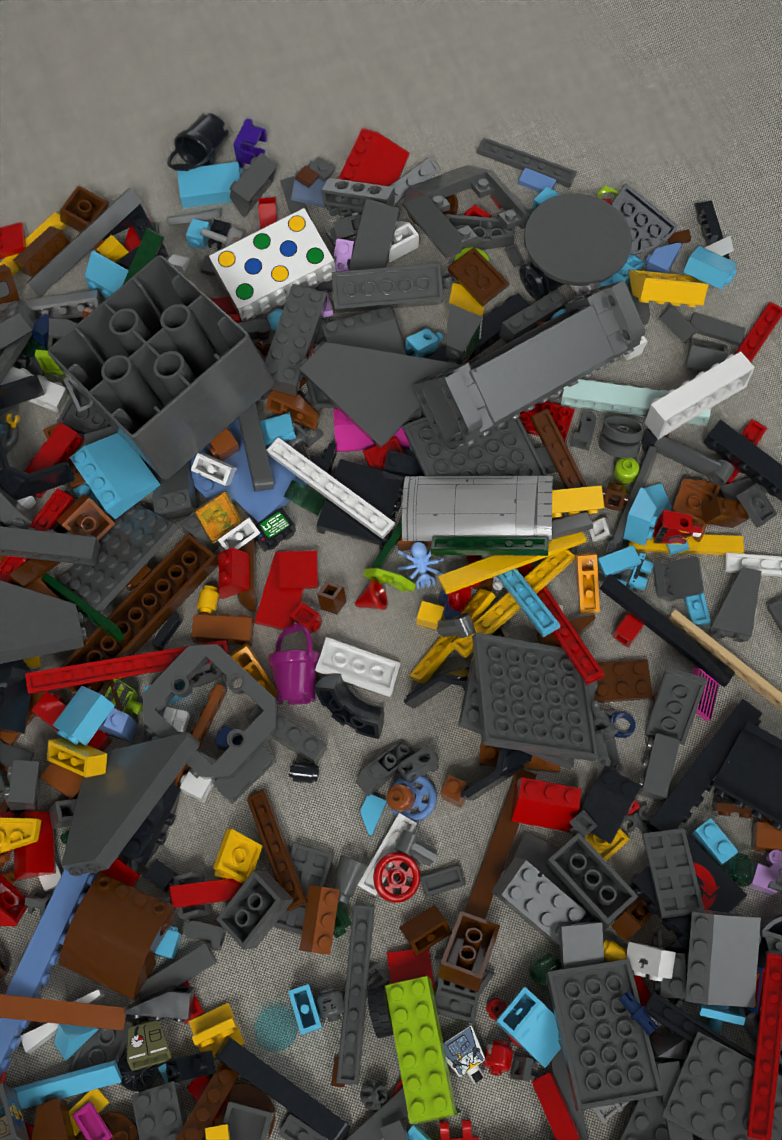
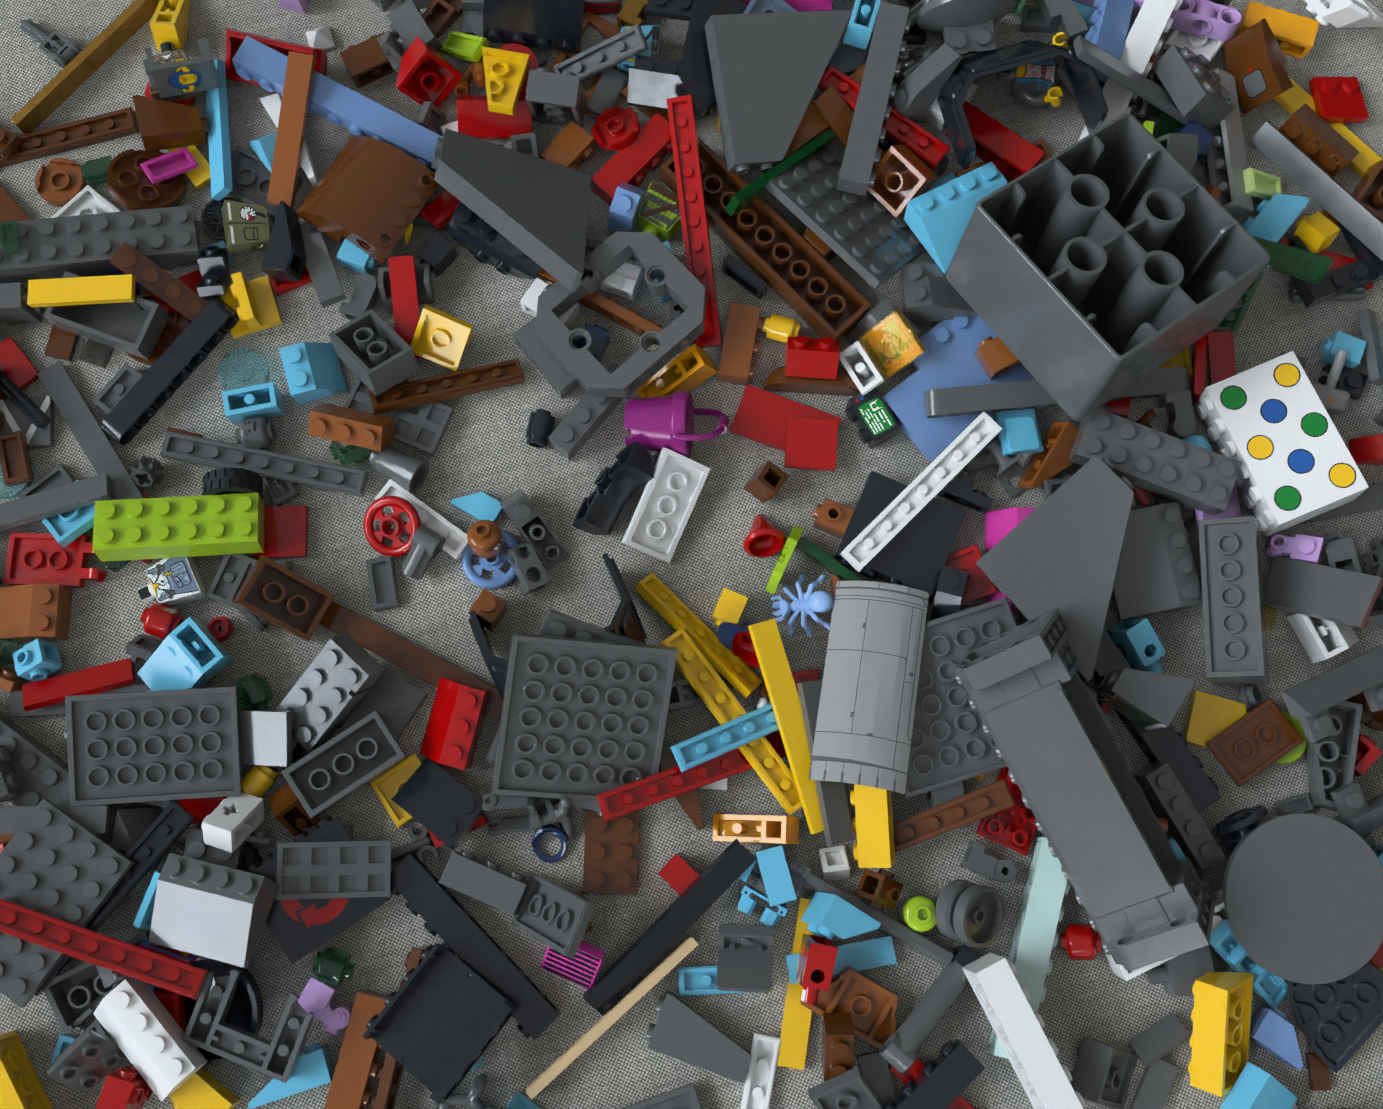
camera: 90 degrees right, 10 degrees up
yellow brick [47,738,107,777] -> none
medium azure brick [53,686,115,746] -> none
white slope [168,254,190,274] -> none
white brick [191,453,237,486] -> none
clear green slope [283,480,326,516] -> none
red bracket [290,602,322,634] -> none
reddish brown brick [399,904,452,956] -> none
dark green tile [430,537,549,556] -> none
dark grey piece [436,613,476,638] -> none
dark grey tile [569,810,597,837] -> none
dark blue pin [618,990,658,1036] -> none
medium azure brick [691,818,738,867] -> none
none -> medium azure slope [279,342,348,405]
none -> red tile [591,106,641,150]
none -> dark orange brick [812,498,854,539]
none -> red head [1060,924,1101,961]
none -> yellowish green tile [1243,167,1283,201]

